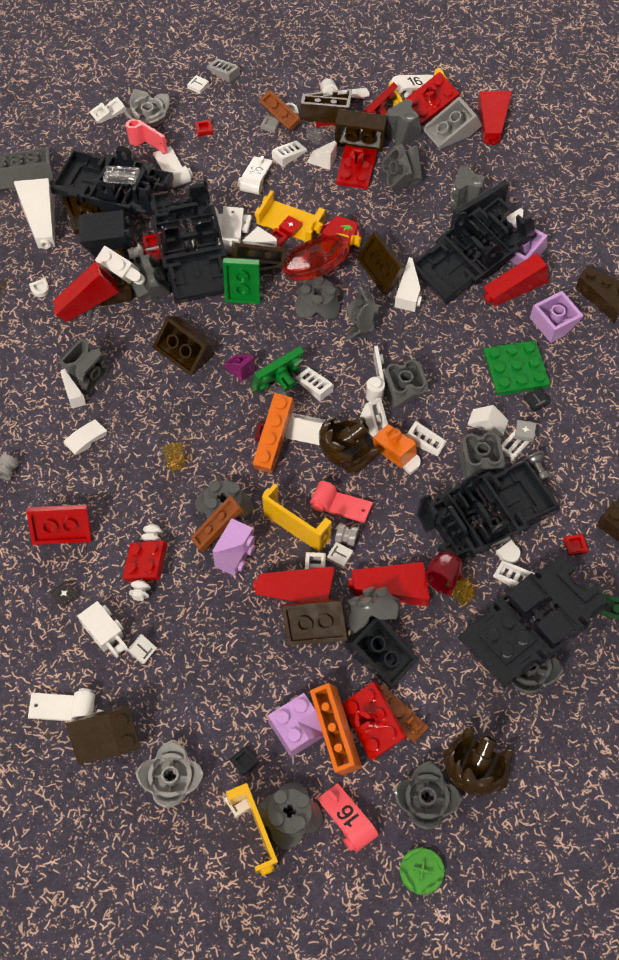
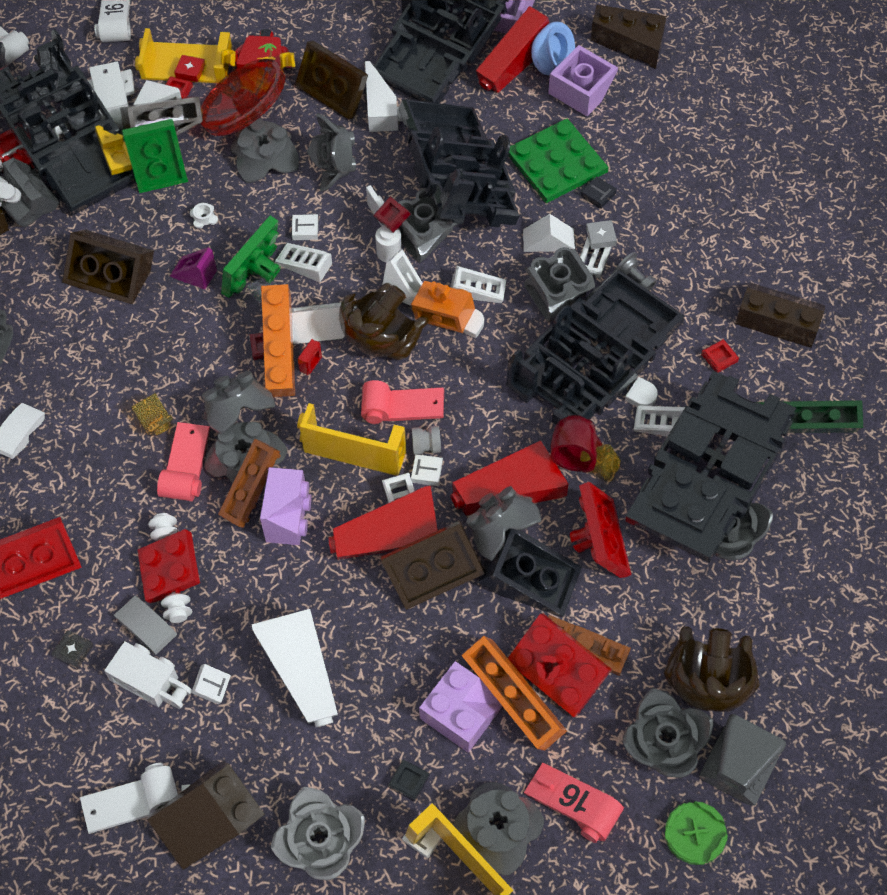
camera: 20 degrees left, 0 degrees up
none -> yellow slope [95,125,133,175]
none -> light grey slope [114,596,177,655]
none -> coral door [157,422,210,501]
none -> white plate [190,203,218,229]
none -> dark grey brick [201,371,275,434]
none -> white slope [252,609,338,727]
none -> white tile [292,214,318,240]
none -> red tile [298,339,322,375]
none -> dark red tile [373,196,410,233]
none -> black piece [398,99,520,227]
none -> light blue piece [531,22,575,76]
none -> red plate [570,482,632,578]
none -> dark grey piece [700,714,786,806]

